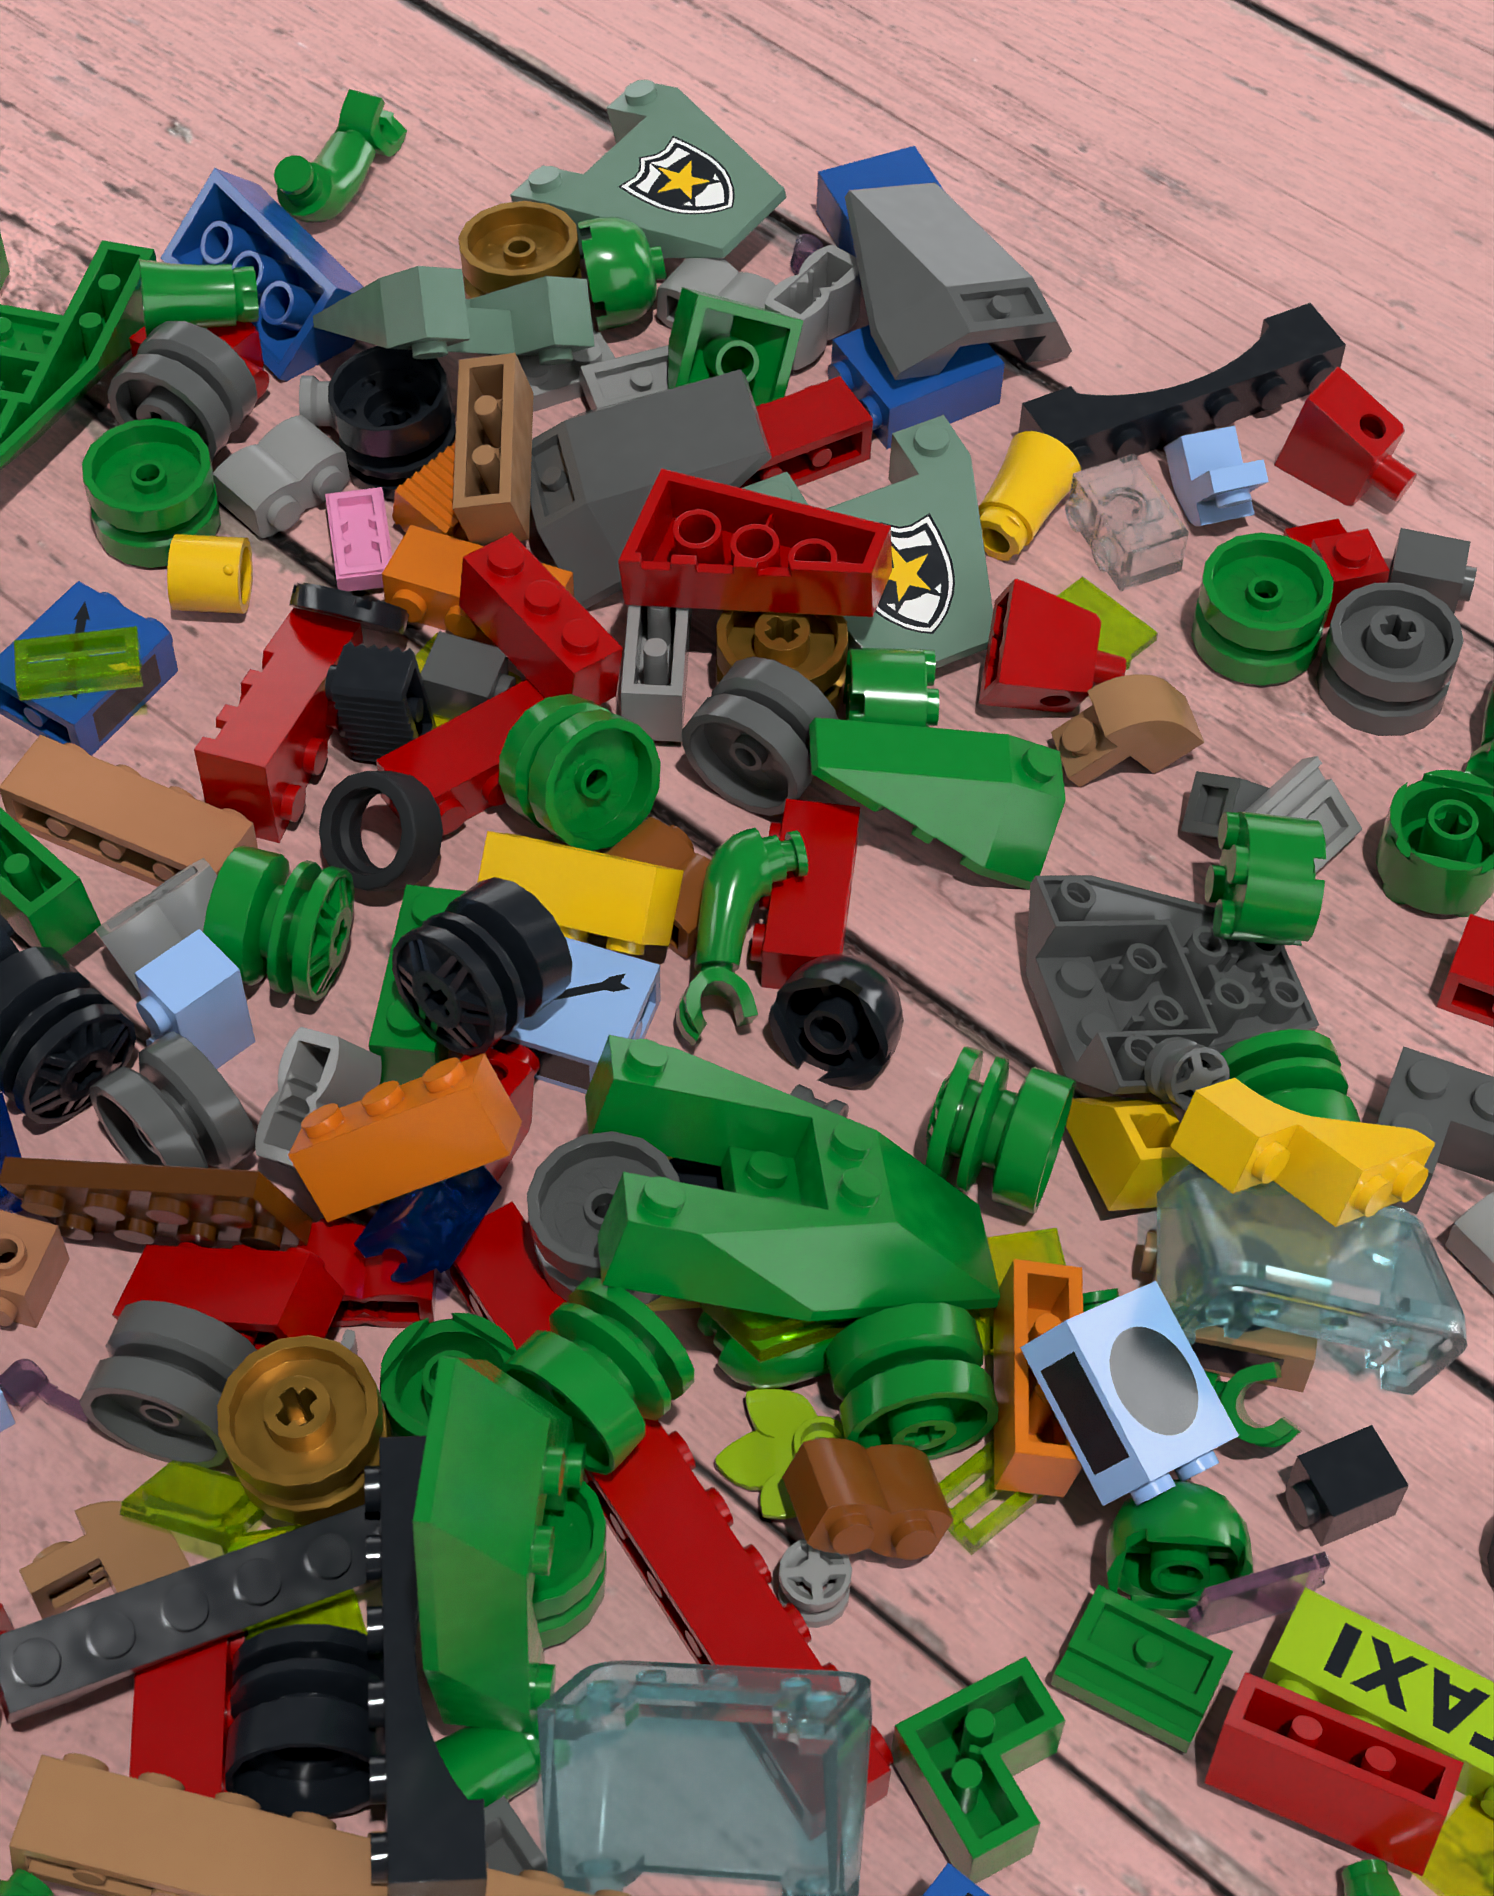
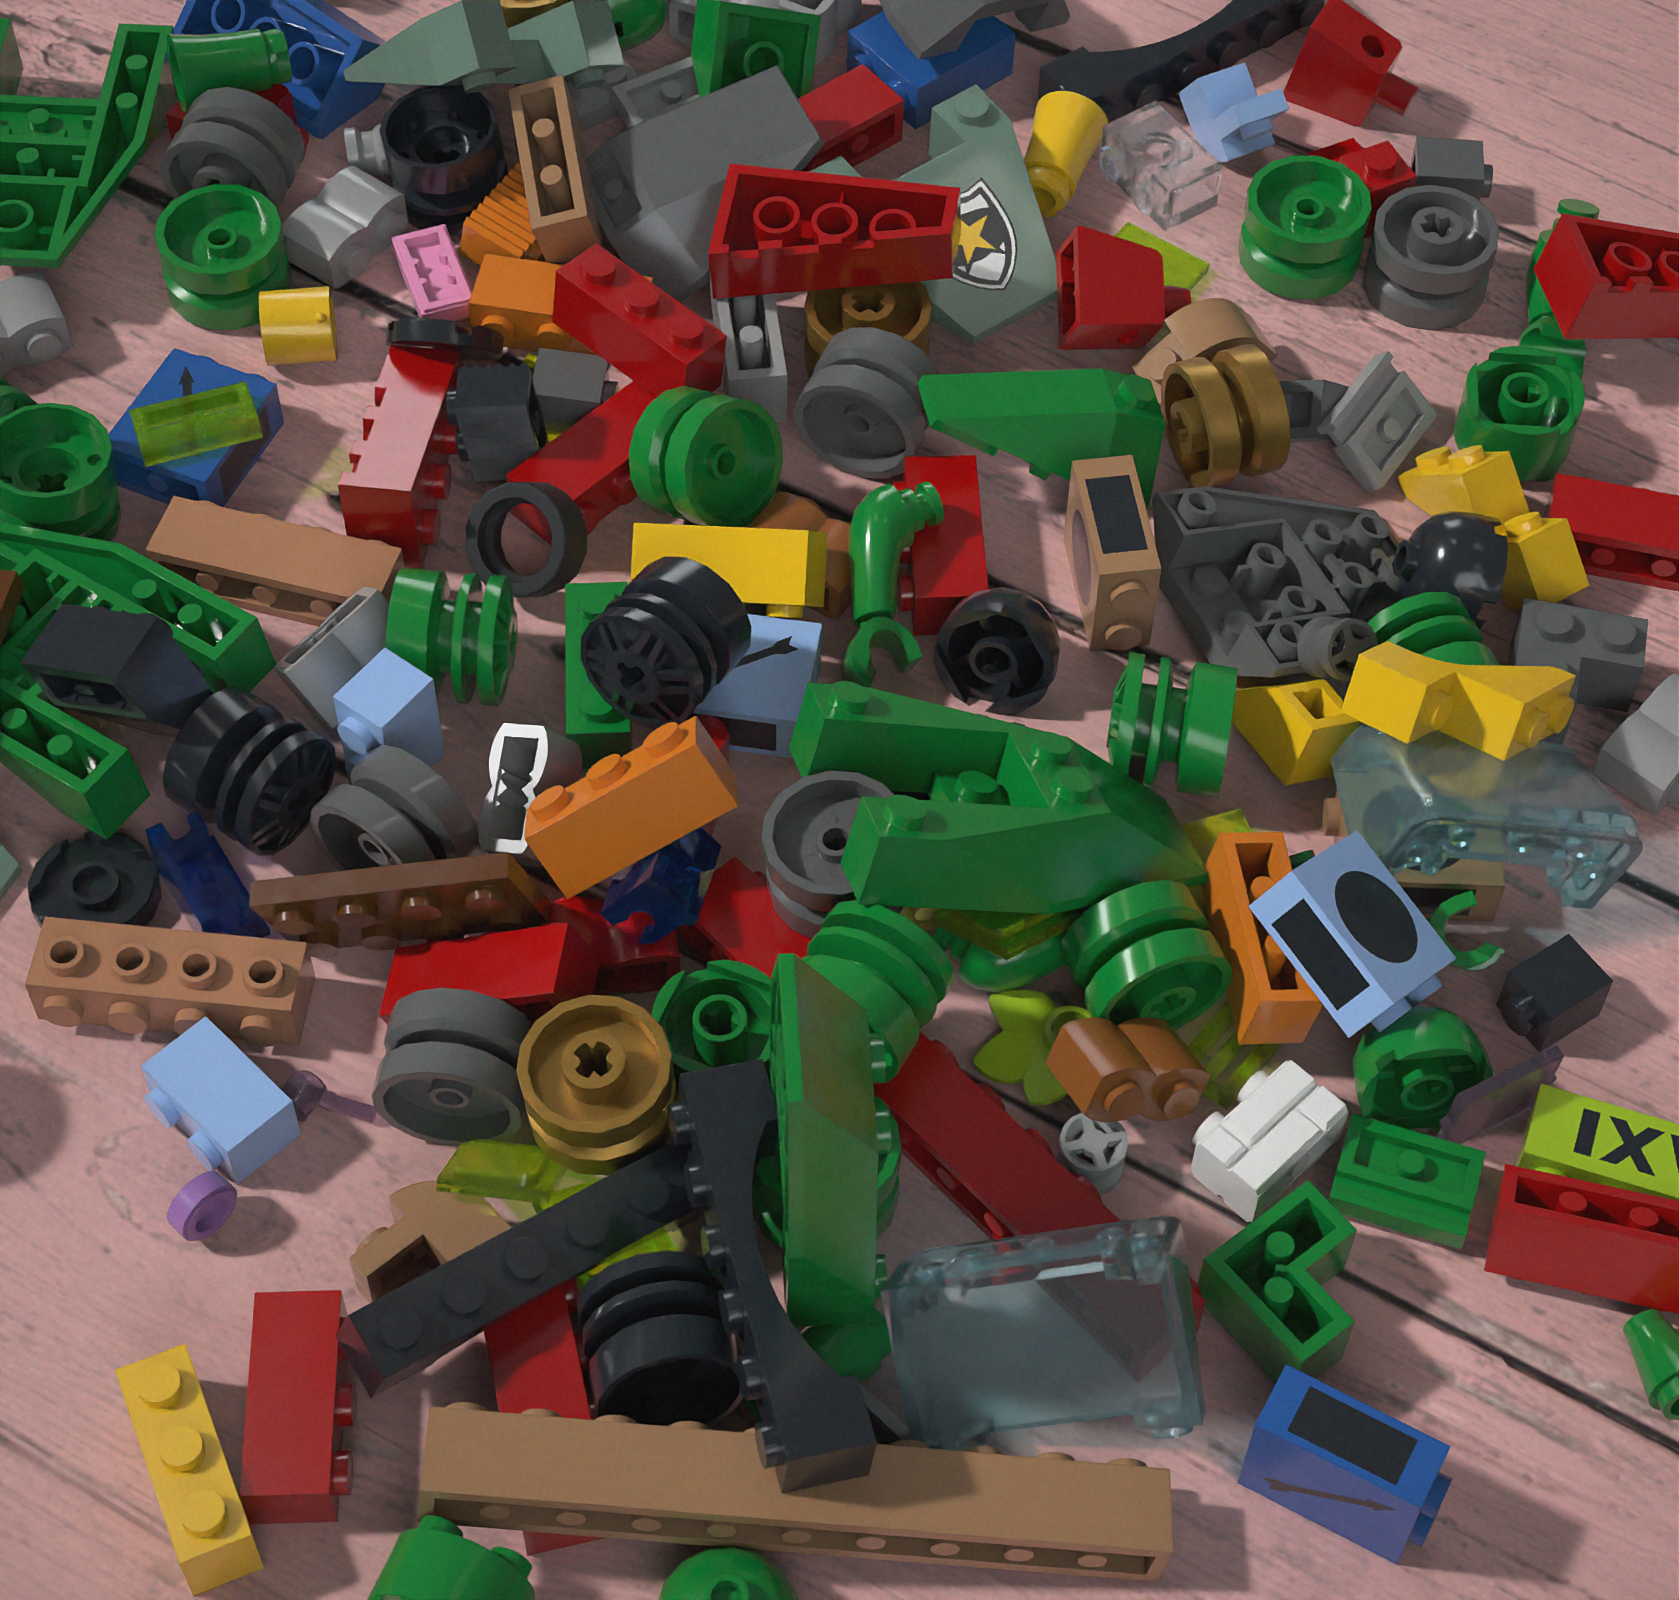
camera: 10 degrees left, 0 degrees up
green brick [843,648,939,727] -> none
green brick [1205,811,1326,946] -> none
none -> medium nougat brick [1063,455,1161,651]
none -> pearl gold wheel [1160,344,1291,488]
none -> white brick [1190,1060,1349,1222]
none -> black cylinder [1393,511,1508,630]
none -> yellow arch [1397,445,1590,609]

